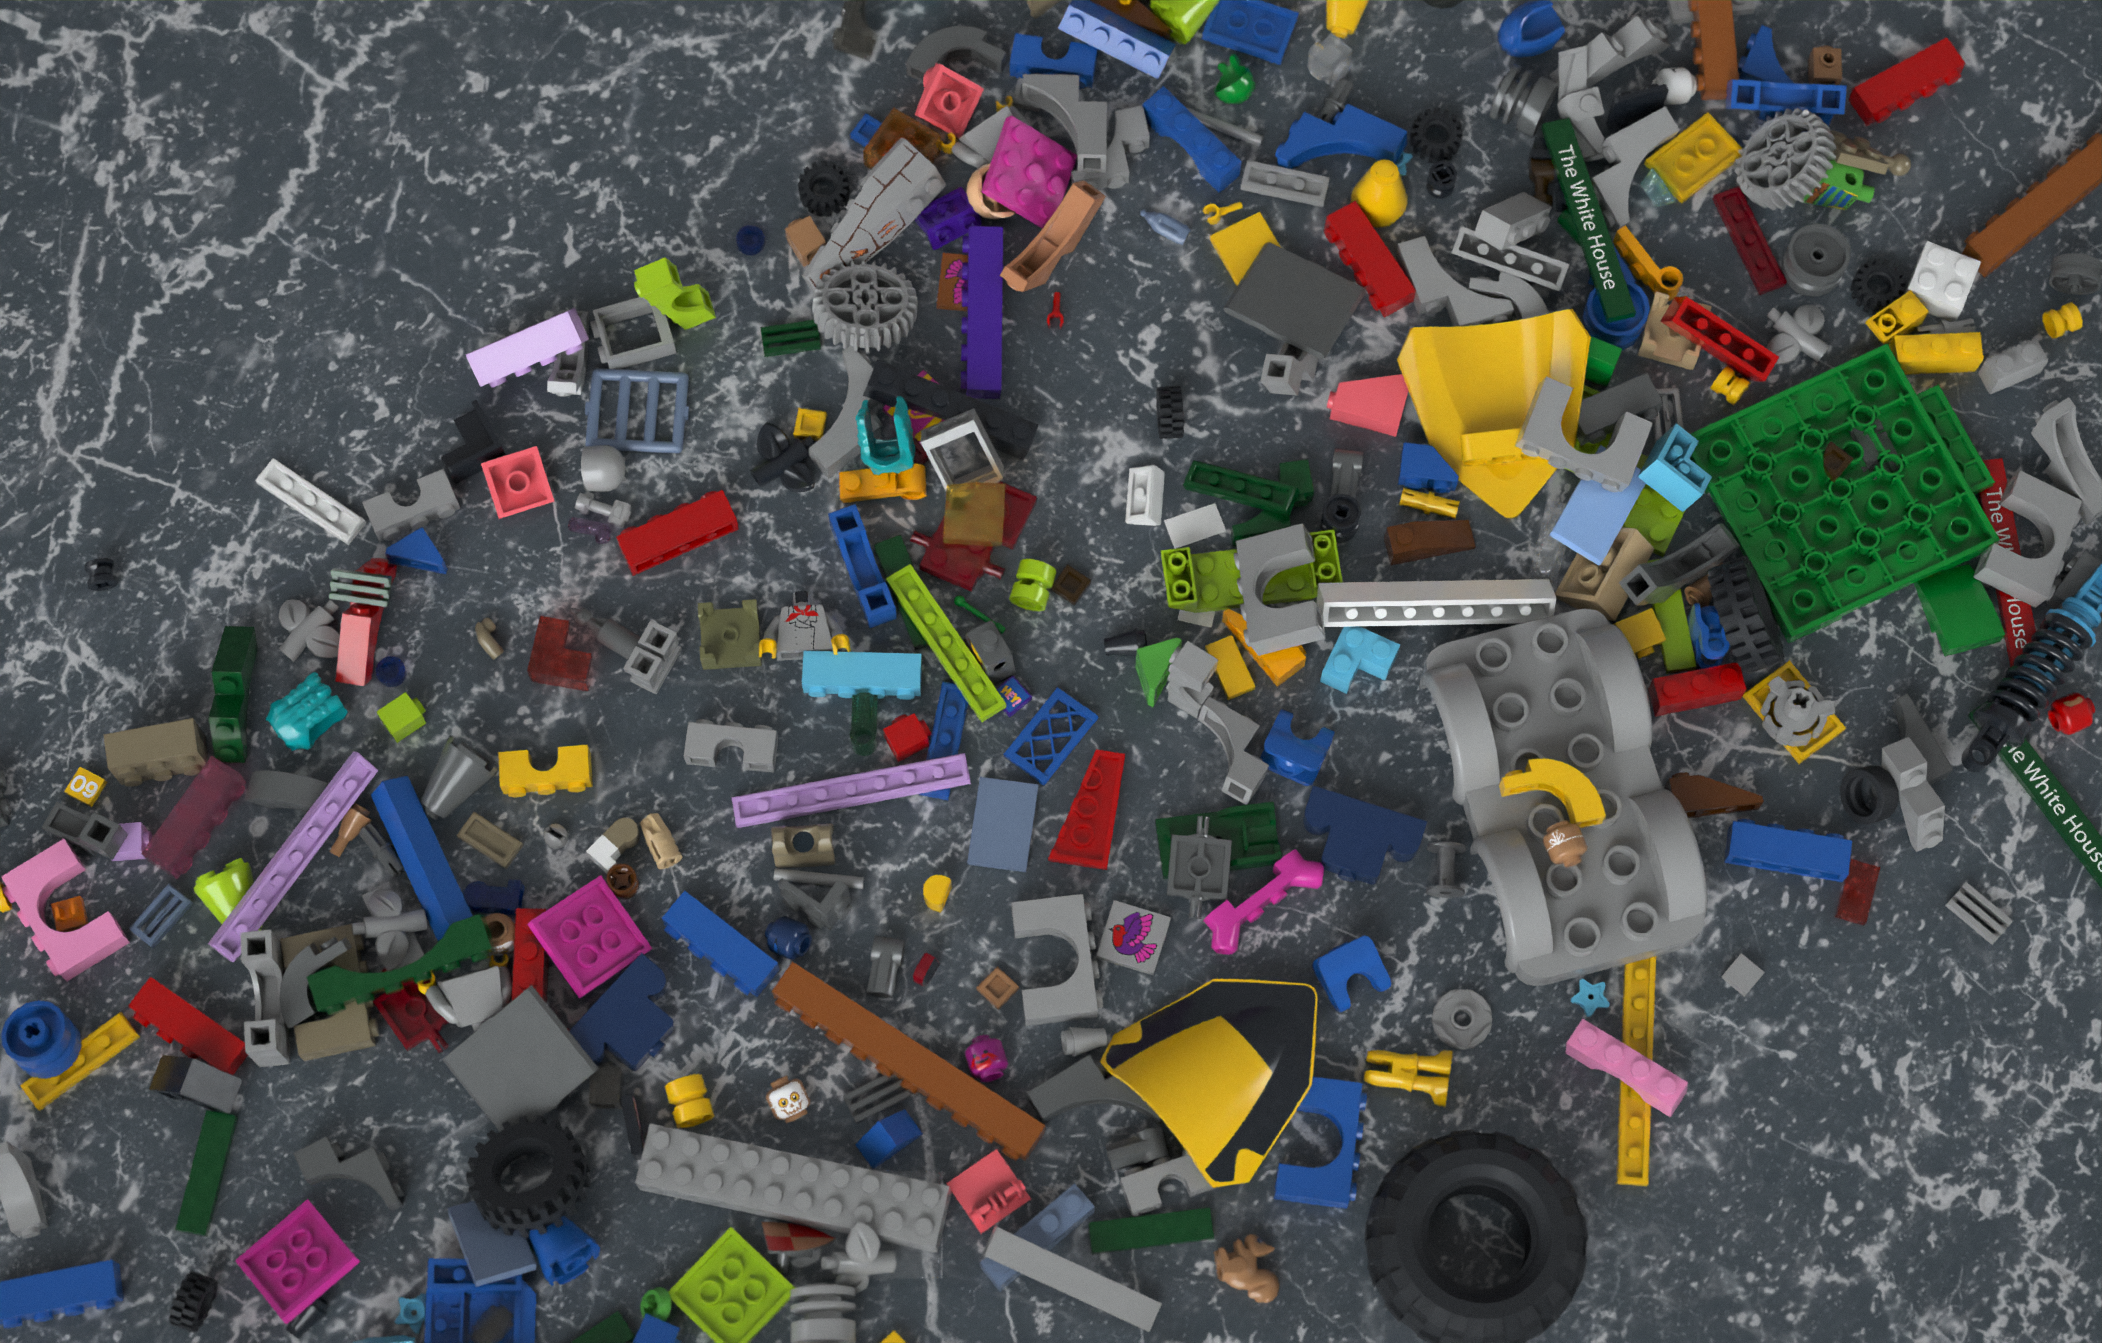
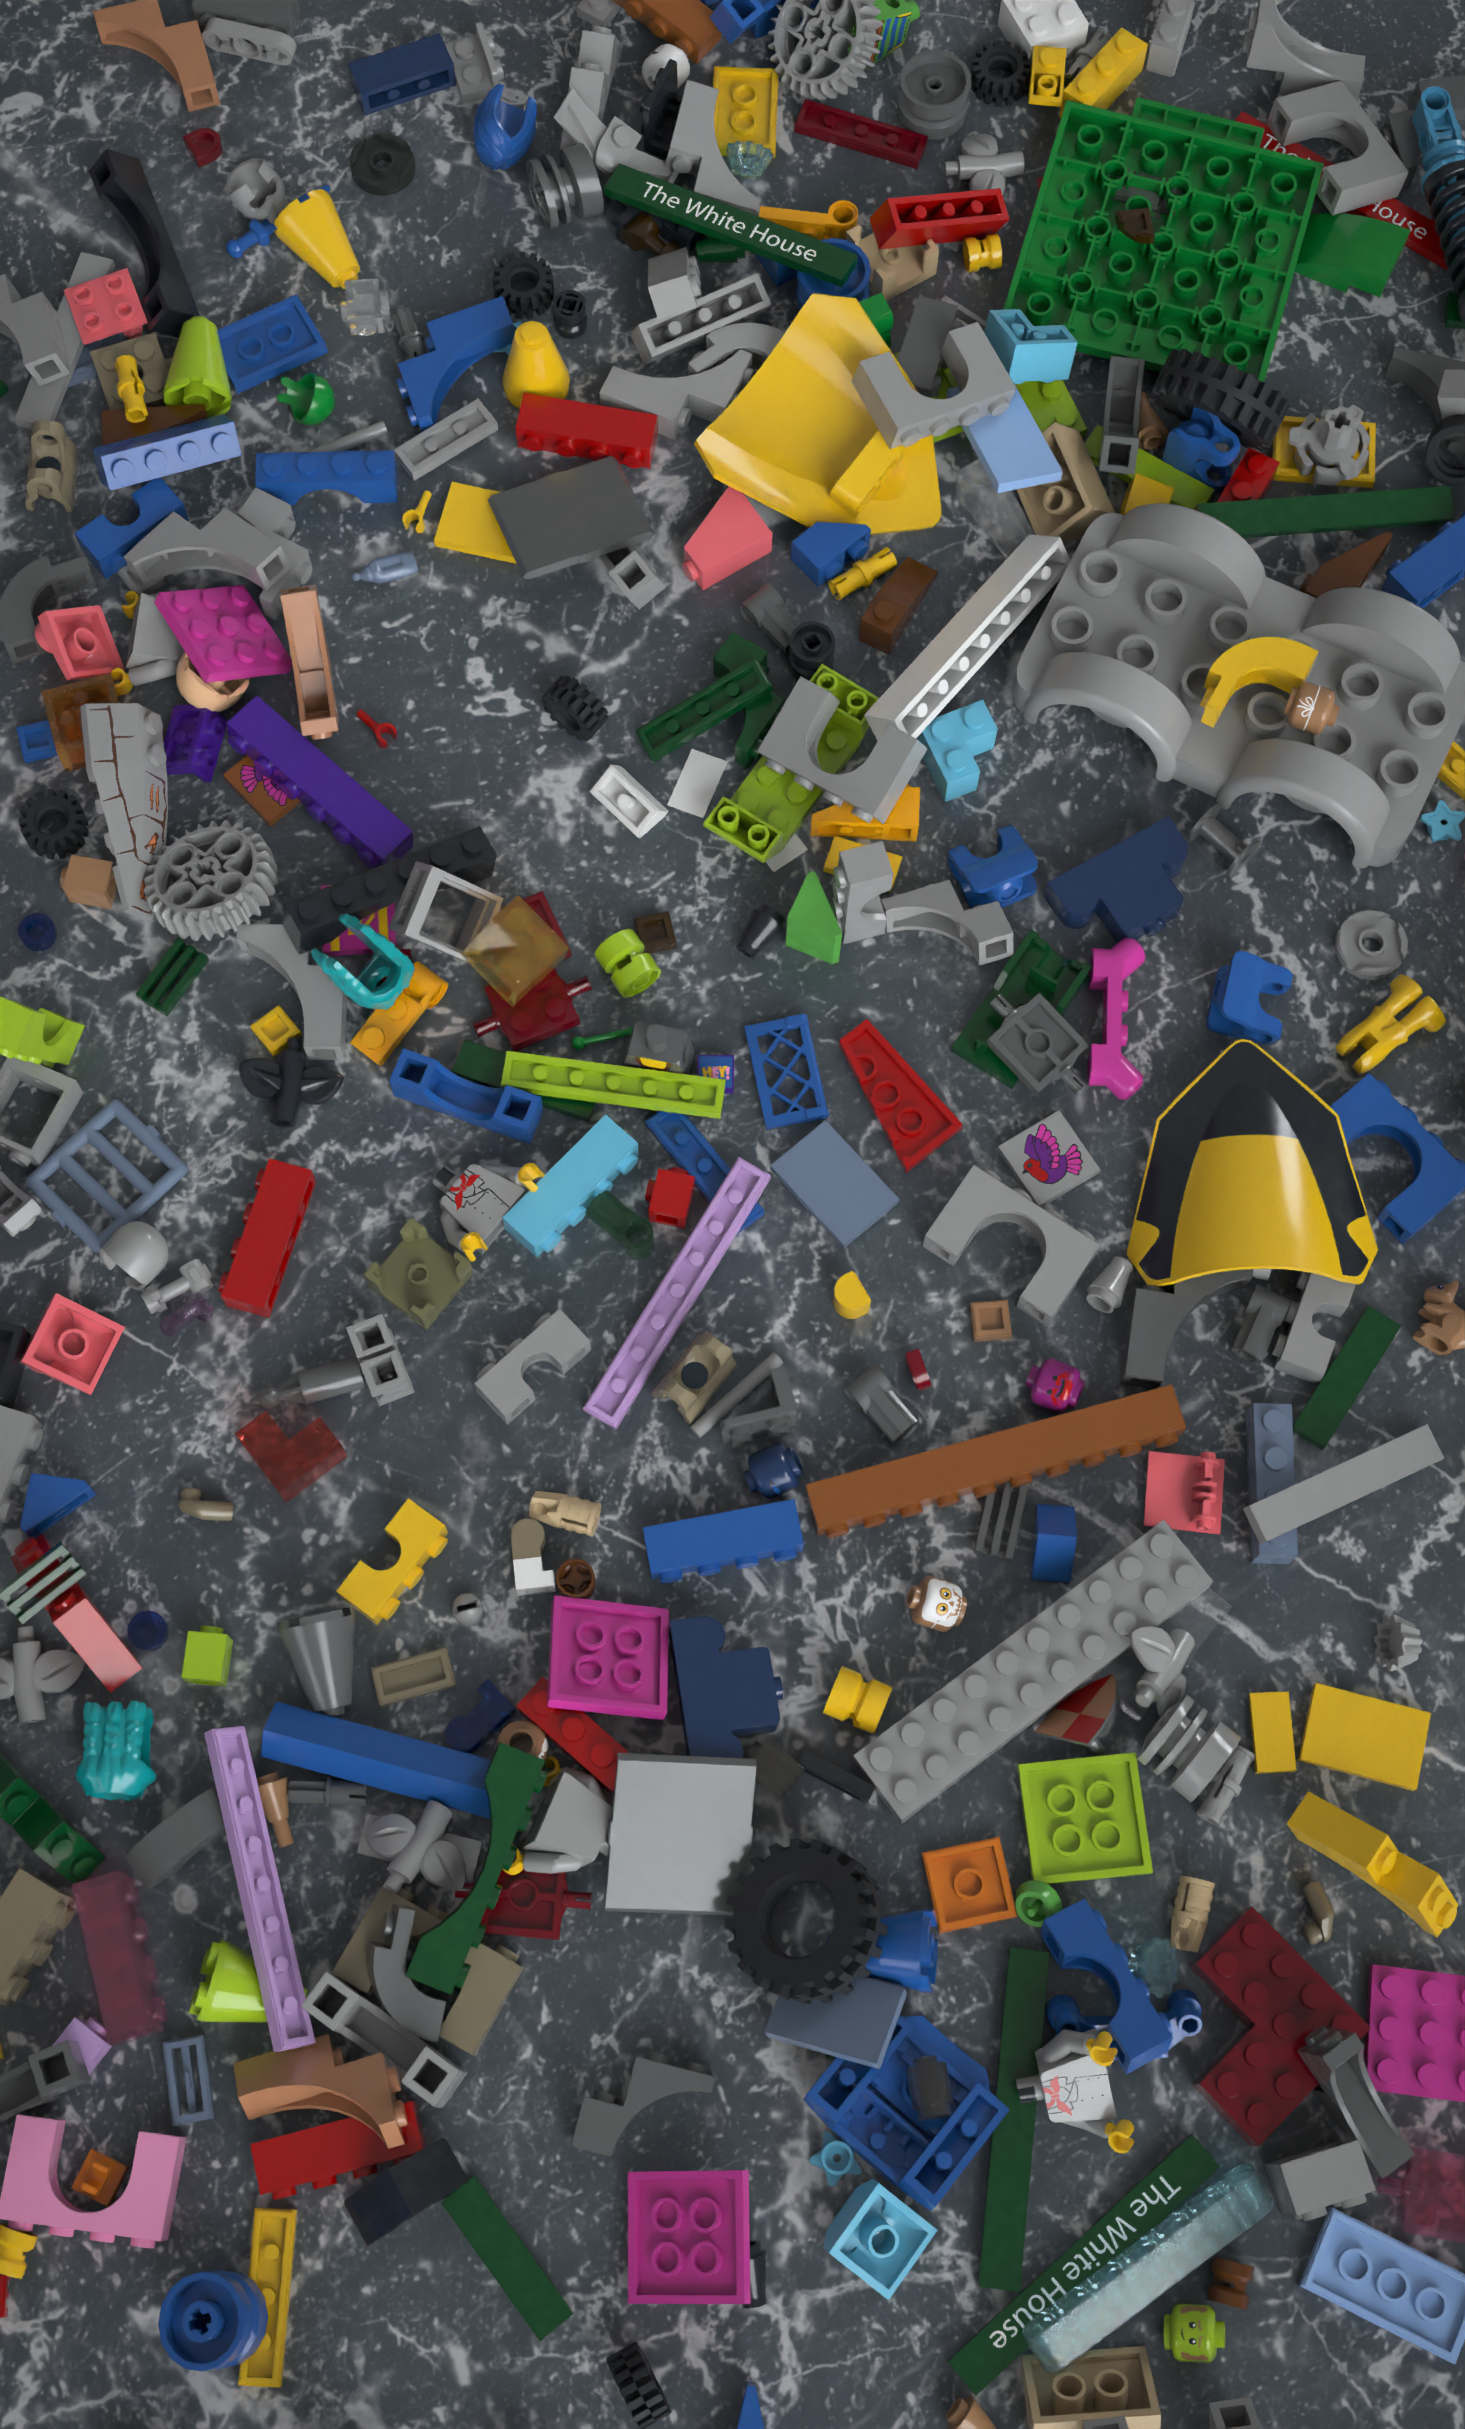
camera: 50 degrees left, 0 degrees up
none -> nougat arch [233,2034,408,2149]
none -> orange tile [921,1837,1018,1934]
none -> dark green tile [1193,486,1456,538]

